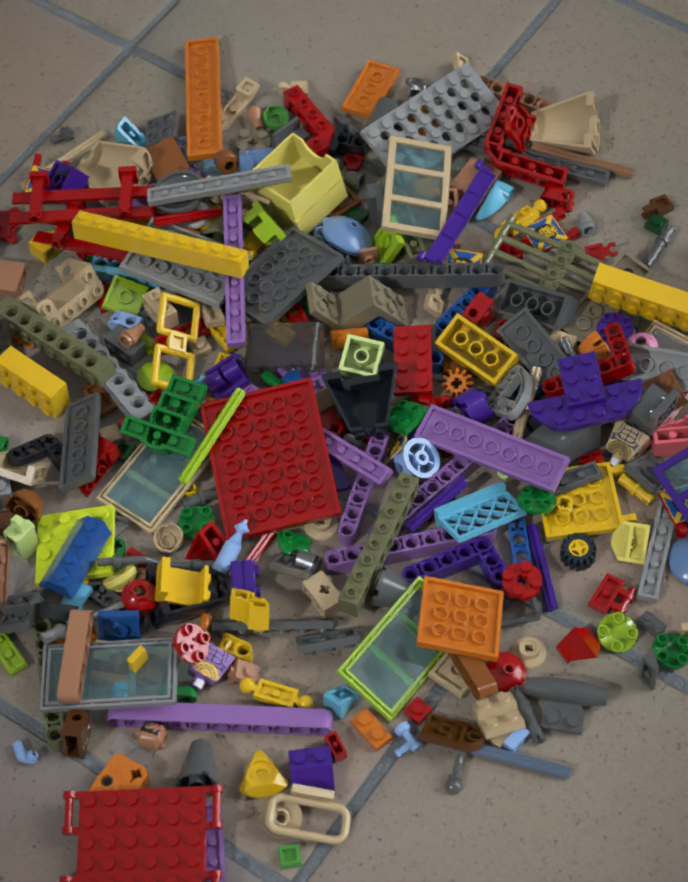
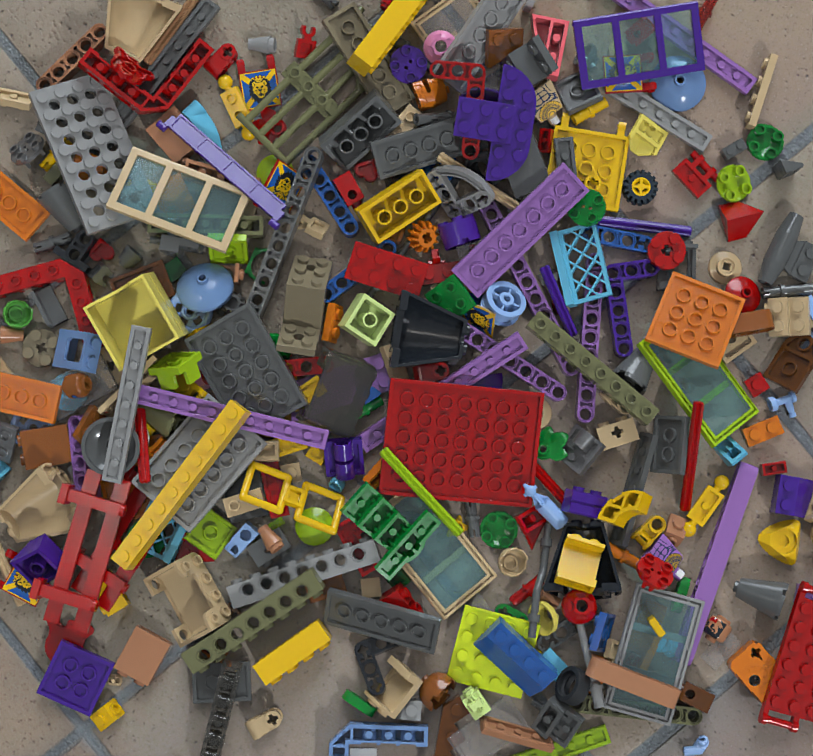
camera: 80 degrees left, 30 degrees up
none -> red axle [680,401,704,511]

